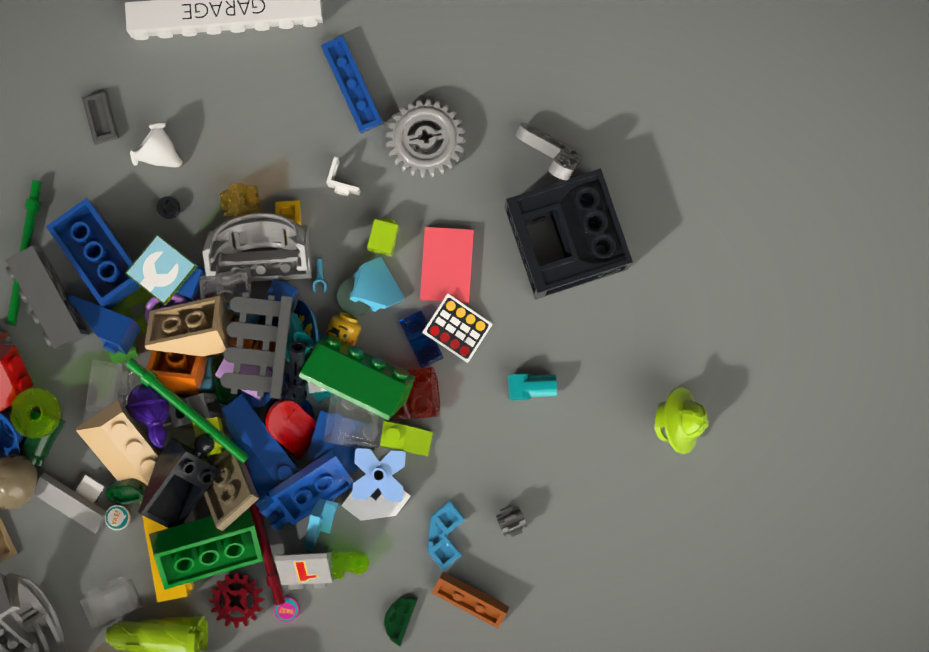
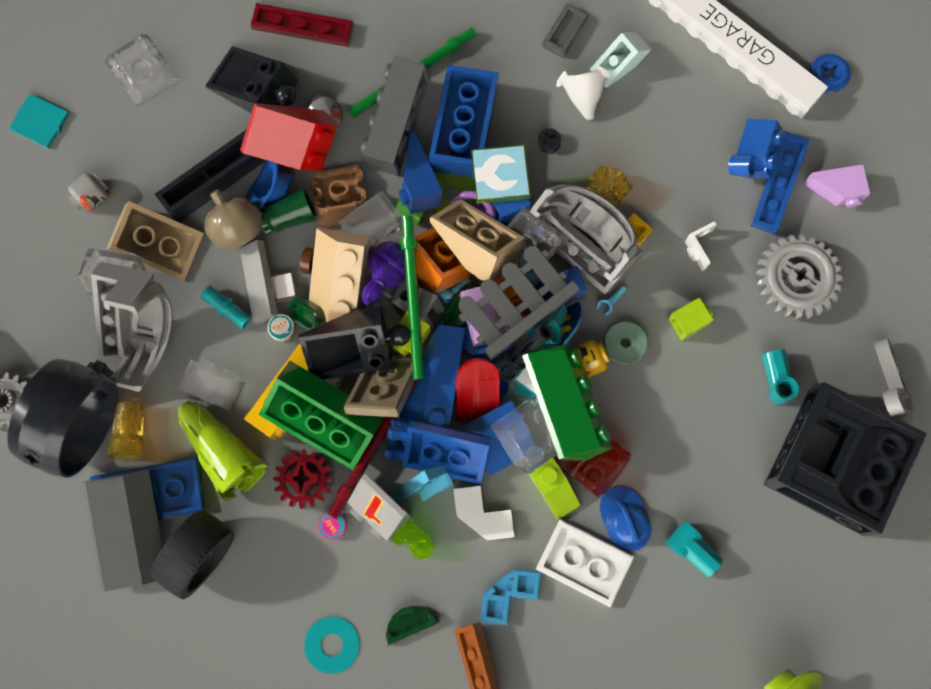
camera: 50 degrees right, 5 degrees down
clear neon green tile [10,388,61,439] -> none
medium azure slope [349,257,405,312] -> none
light blue plant [352,448,406,502] -> none
clear blue slope [399,311,444,368] -> none
coral tile [420,227,474,304] -> none
sticker [422,293,493,363] -> none
dark grey gear [496,505,527,537] -> none
none -> teal pin [200,285,252,330]
none -> reddish brown tile [300,247,314,275]
none -> medium nougat slope [311,164,370,229]
none -> white tile [536,519,634,607]
none -> light aqua slope [590,31,652,88]
none -> blue piece [600,486,652,551]
none -> blue hinge [728,119,786,179]
none -> teal piece [761,349,799,405]
none -> lavender slope [804,164,870,208]

